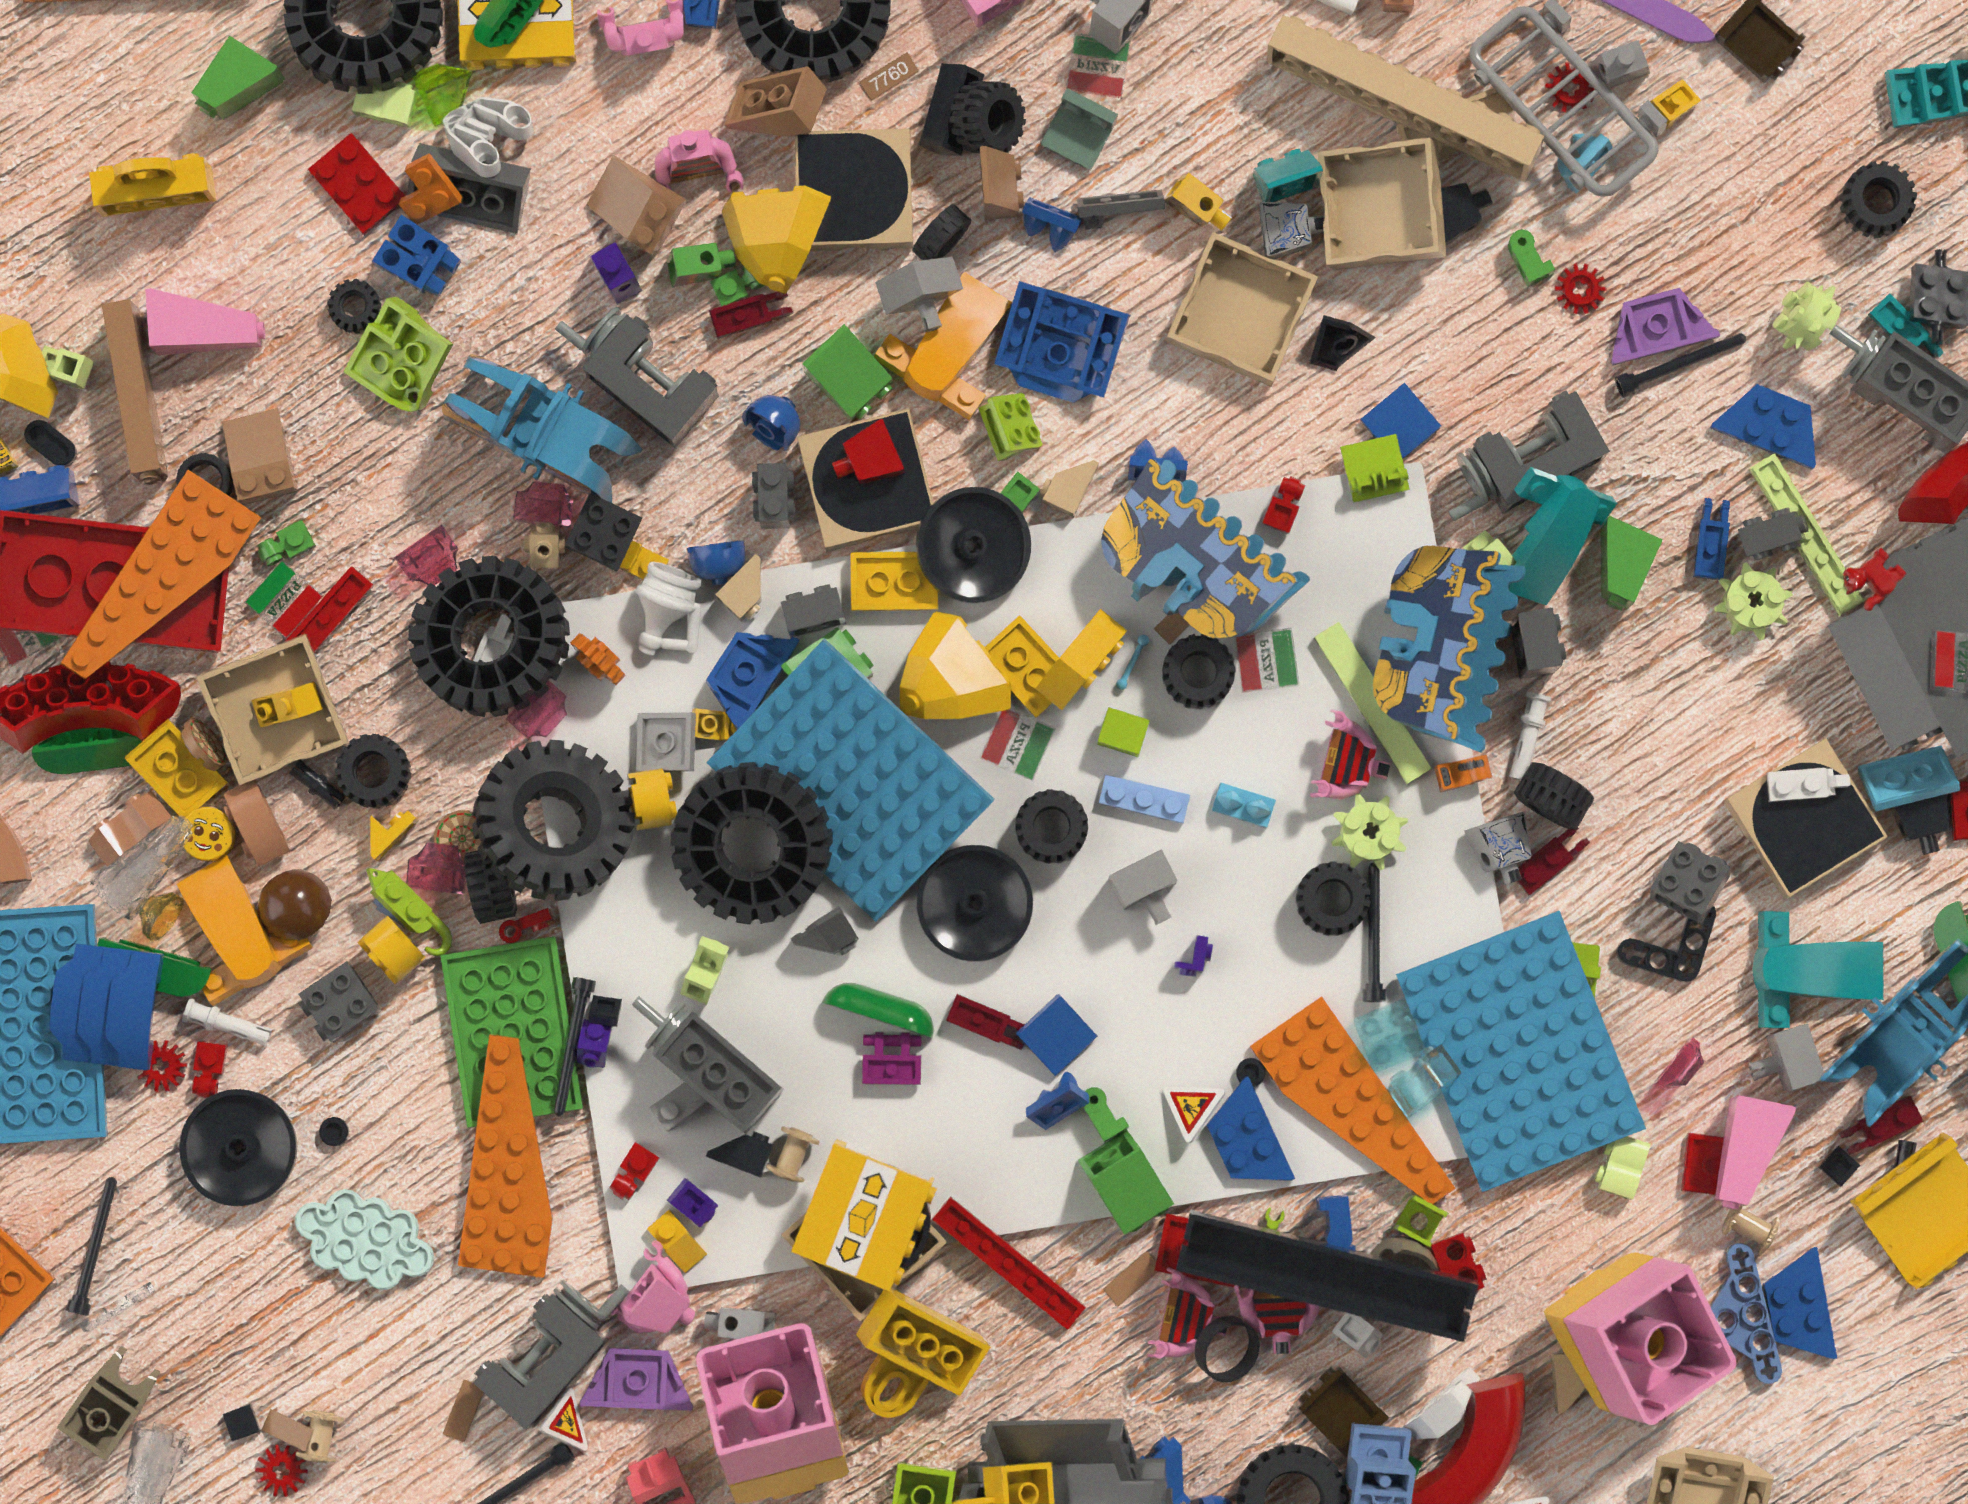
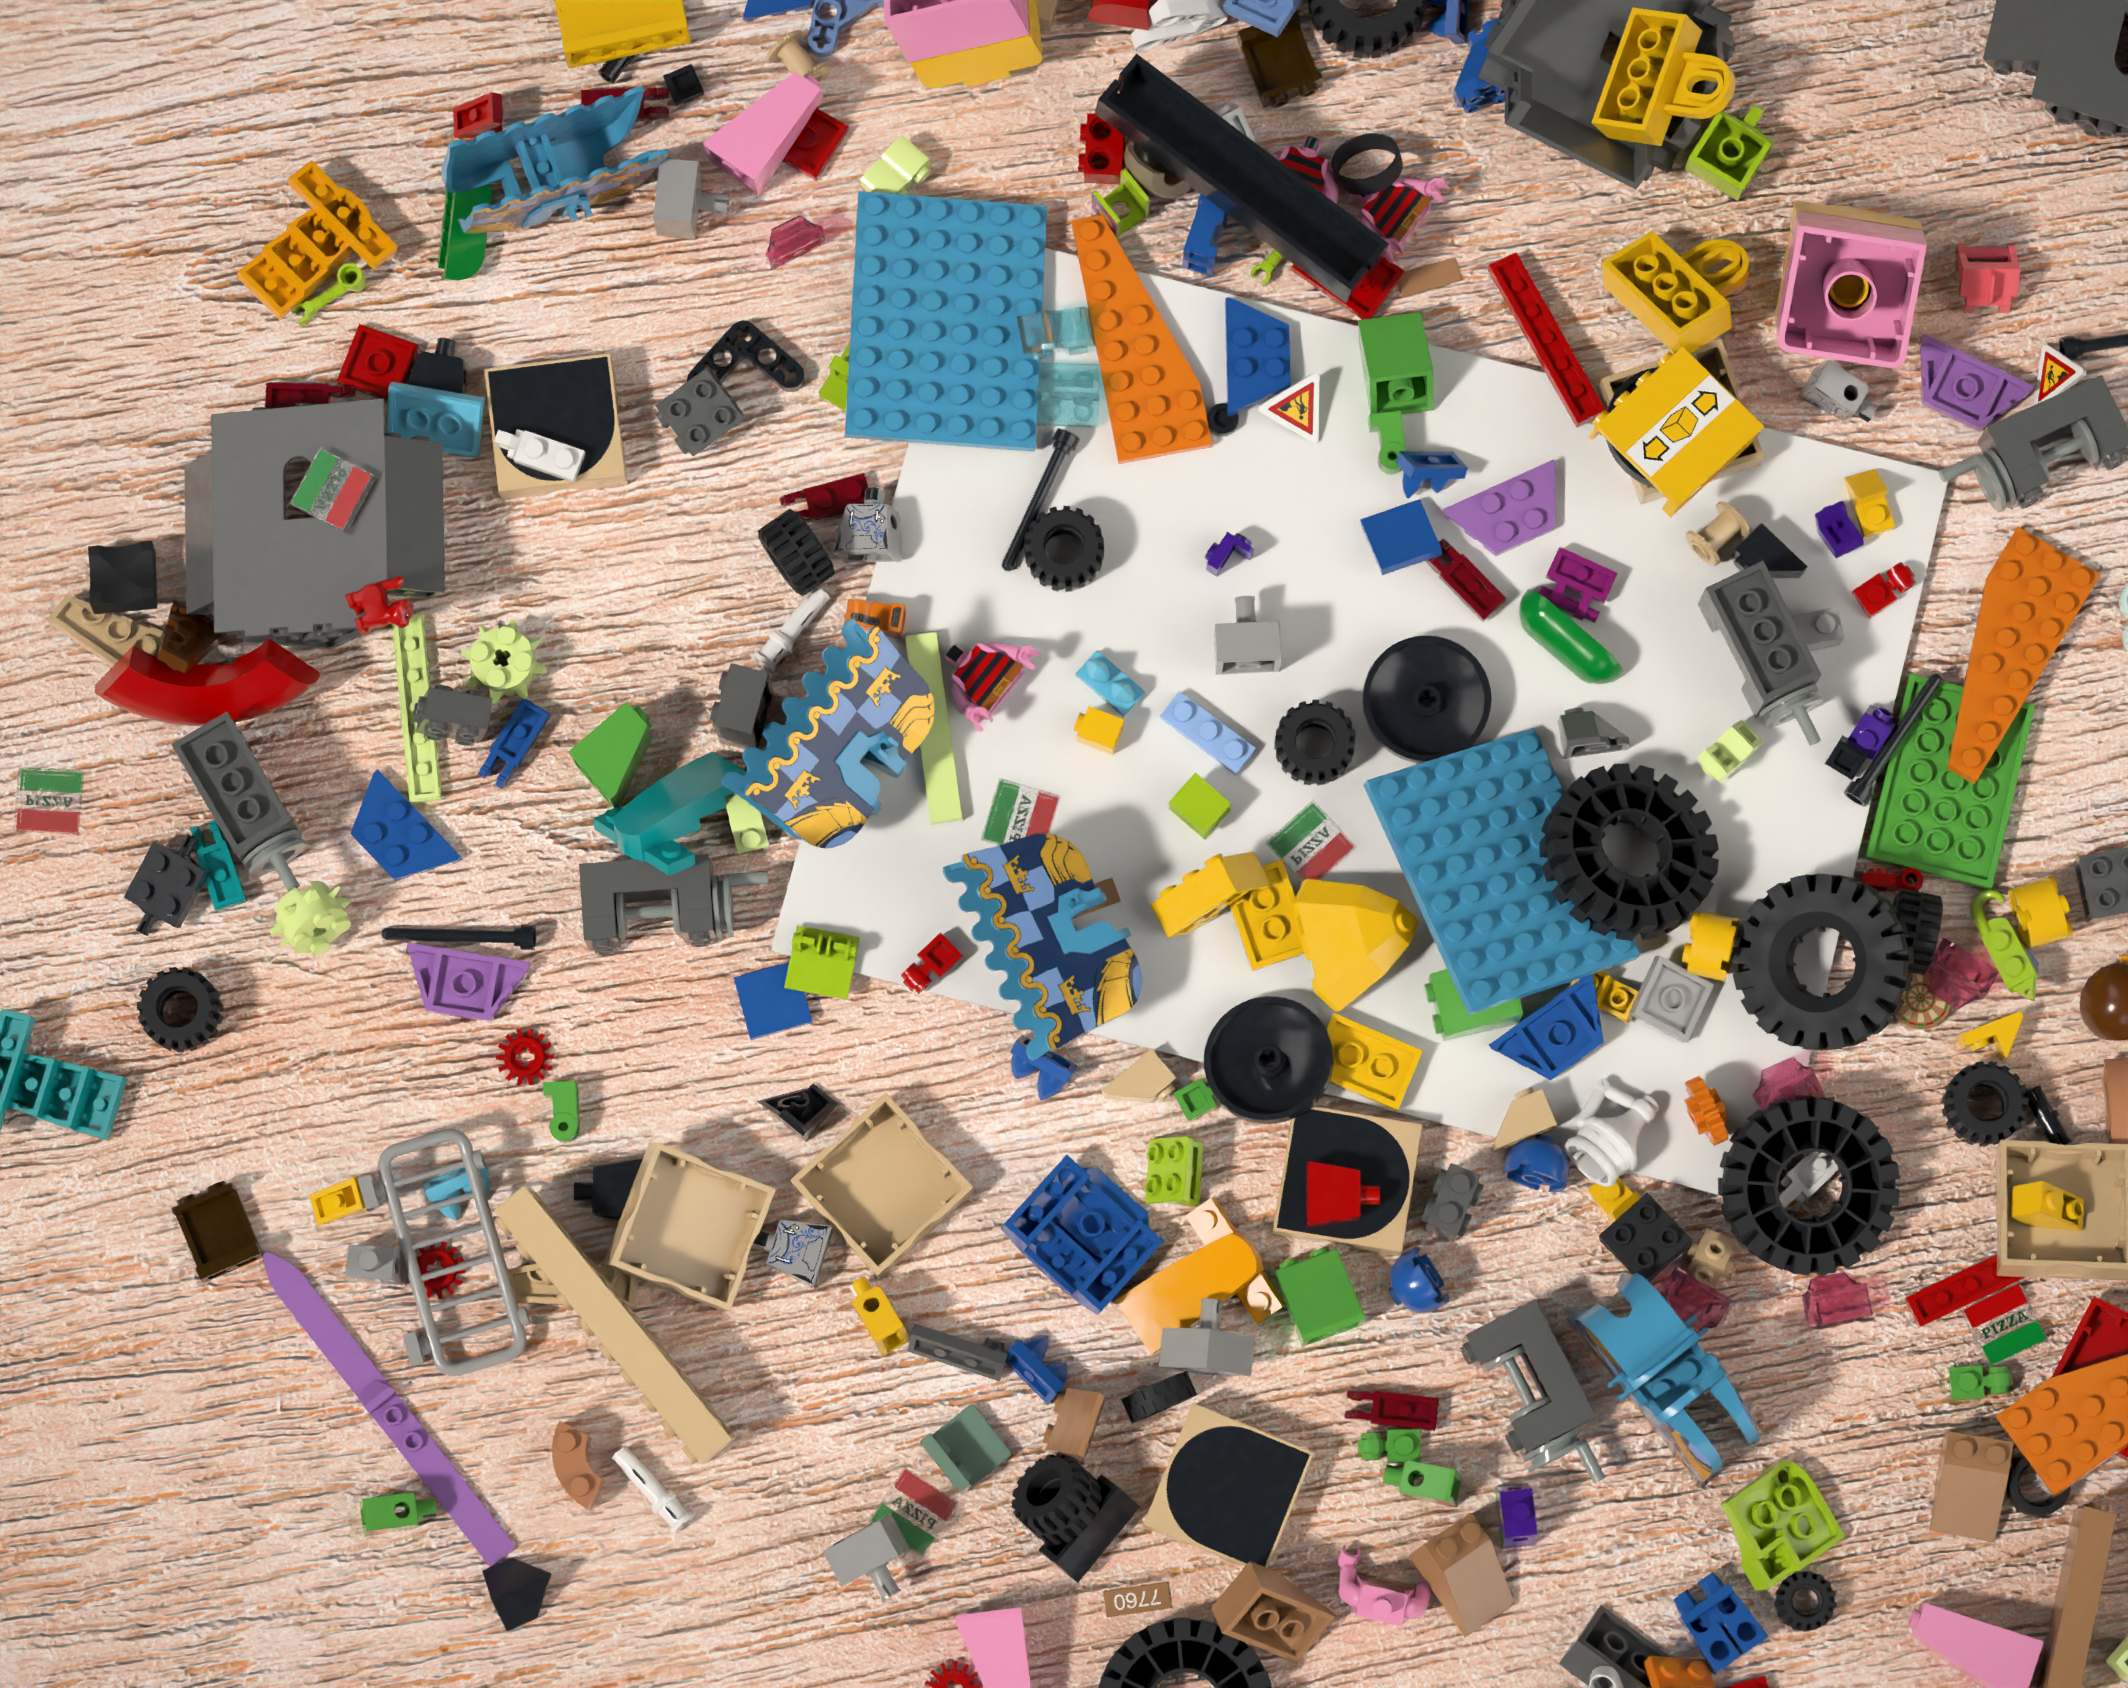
camera: 155 degrees left, 5 degrees down
bright pink torso [607,1240,695,1333] -> none
yellow brick [721,185,831,294] -> none
dark grey slope [781,584,846,638] -> none
medium azure hinge [1116,634,1149,690] -> none
black tyre [1162,634,1236,709] -> none
teal slope [1253,149,1323,202] -> none
yellowish green brick [1331,793,1408,870] -> none
teal slope [1752,911,1884,1028] -> none
none -> yellow brick [1073,706,1125,755]
none -> medium lavender wing [1442,459,1556,556]

